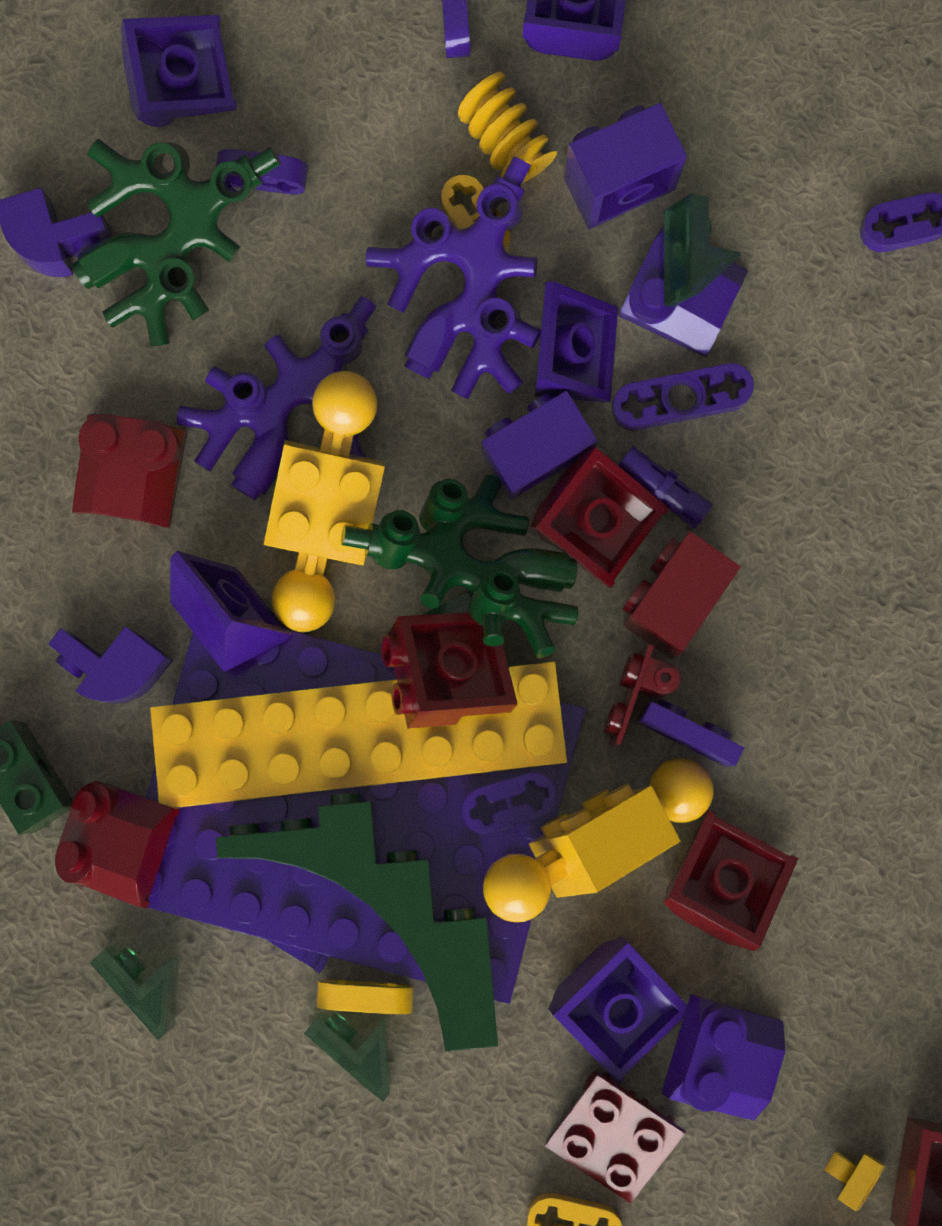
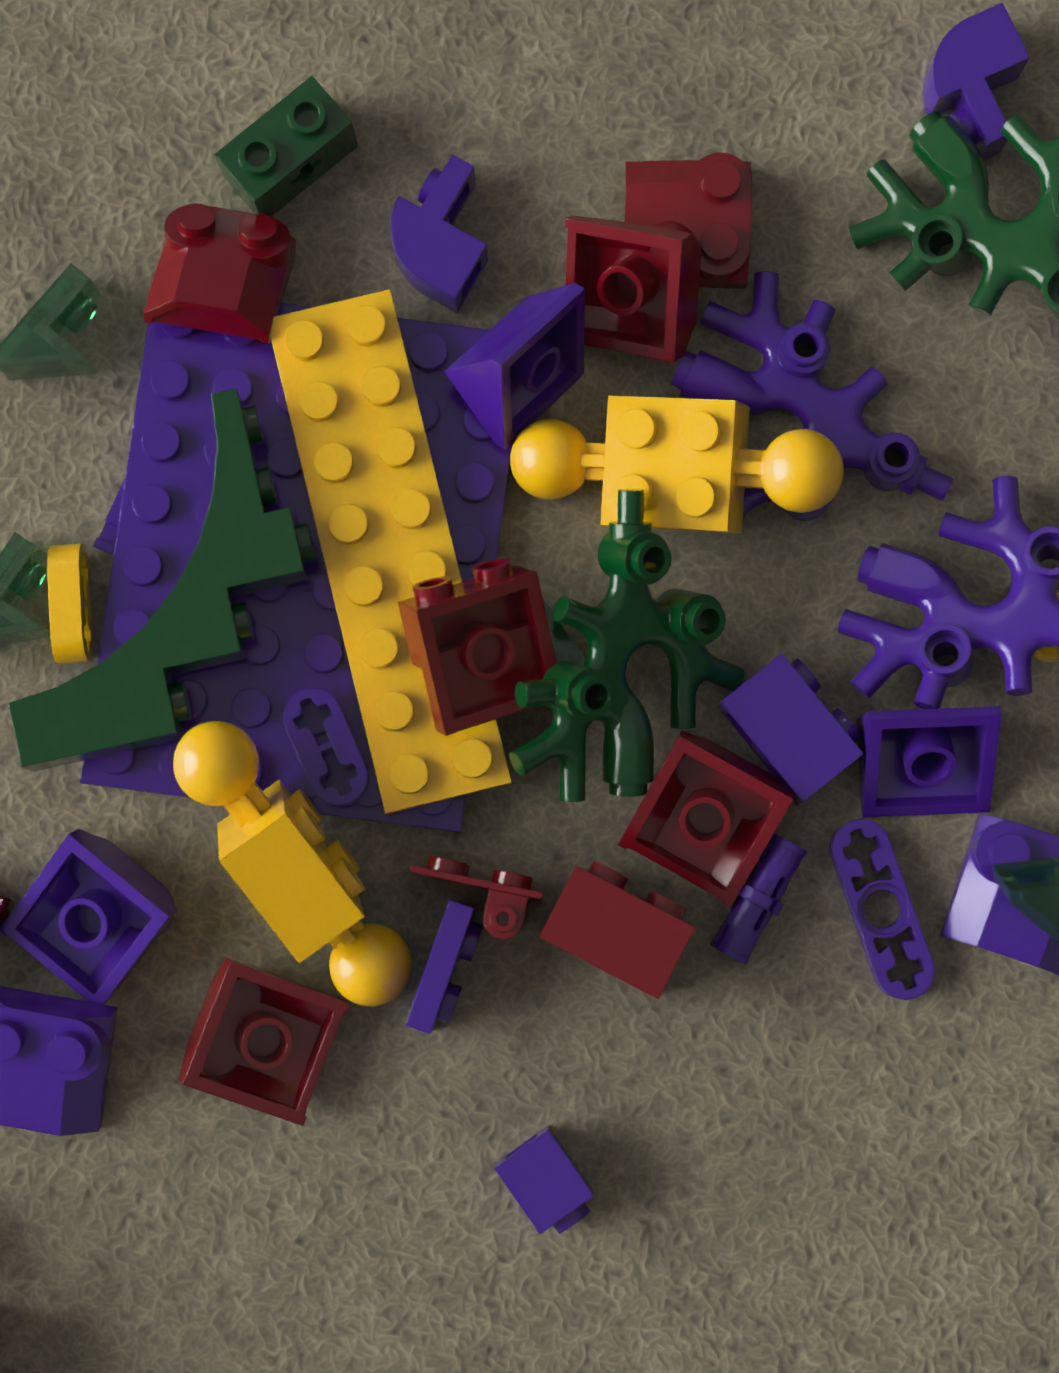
camera: 85 degrees right, 0 degrees up
none -> dark purple brick [494,1126,594,1234]
none -> dark red slope [565,215,701,363]

